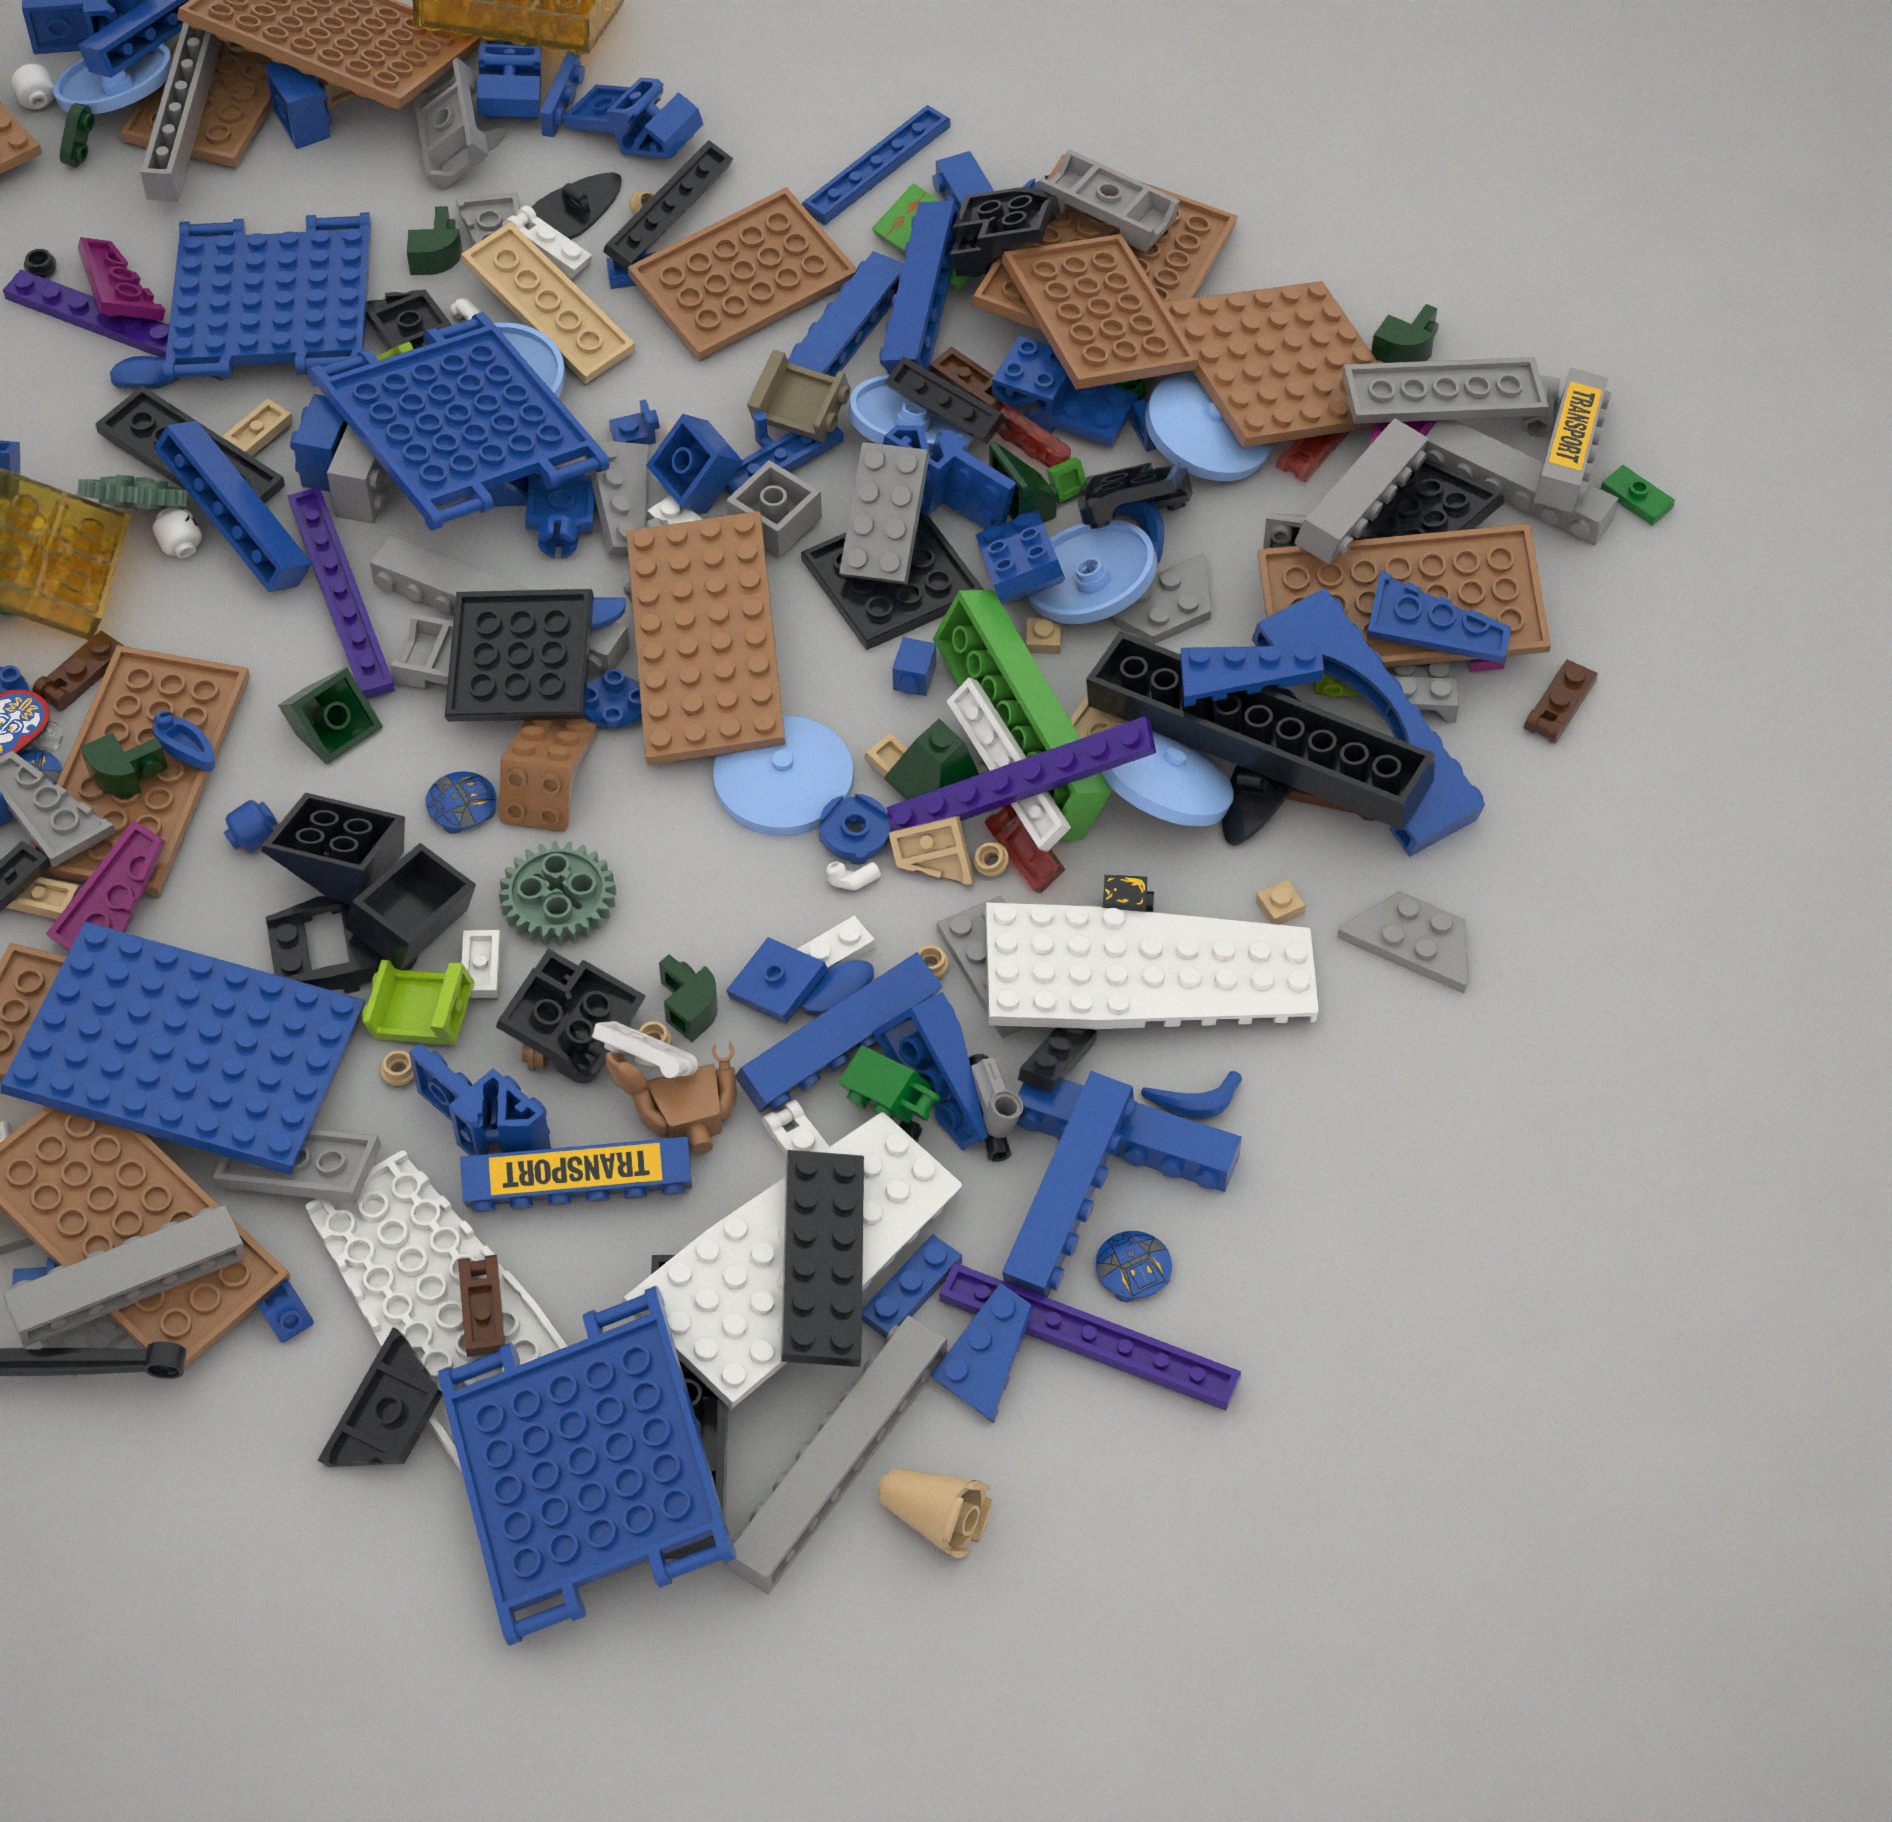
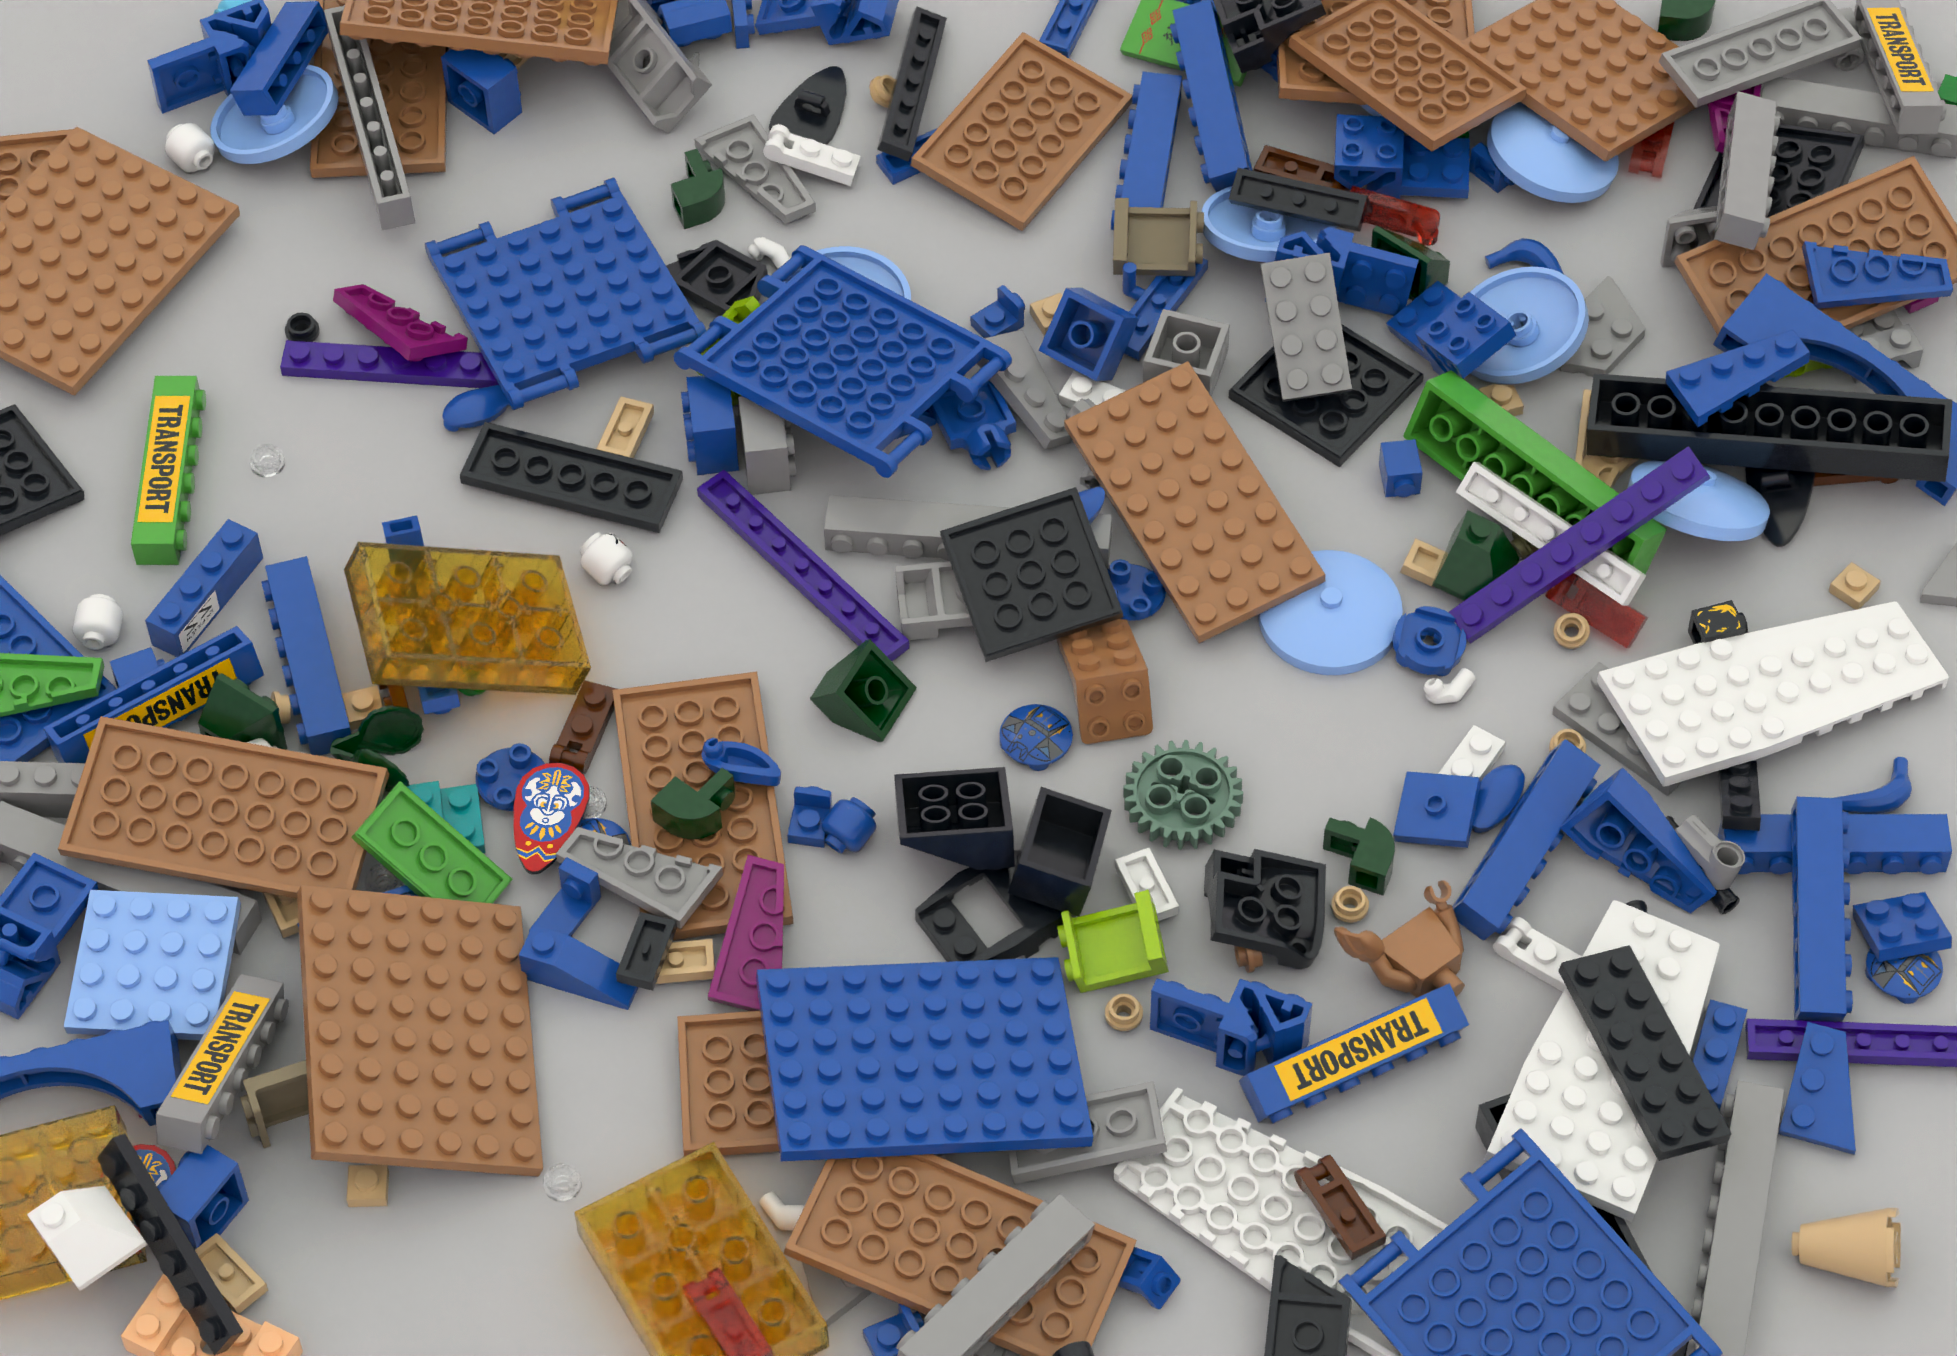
camera: 20 degrees left, 0 degrees up
dark green plate [59,103,95,167] -> none
sand green gear [77,474,189,511] -> none
blue brick [154,421,312,592] -> none
tan plate [461,222,635,384] -> none
white plate [592,1021,698,1078] -> none
green brick [838,1045,941,1124] -> none
tan wing [888,816,975,885] -> none
bright green plate [1046,457,1086,502] -> none
black slope [1078,462,1193,529] -> none
none -> blue bracket [787,786,832,848]
none -> blue plate [1853,892,1952,962]

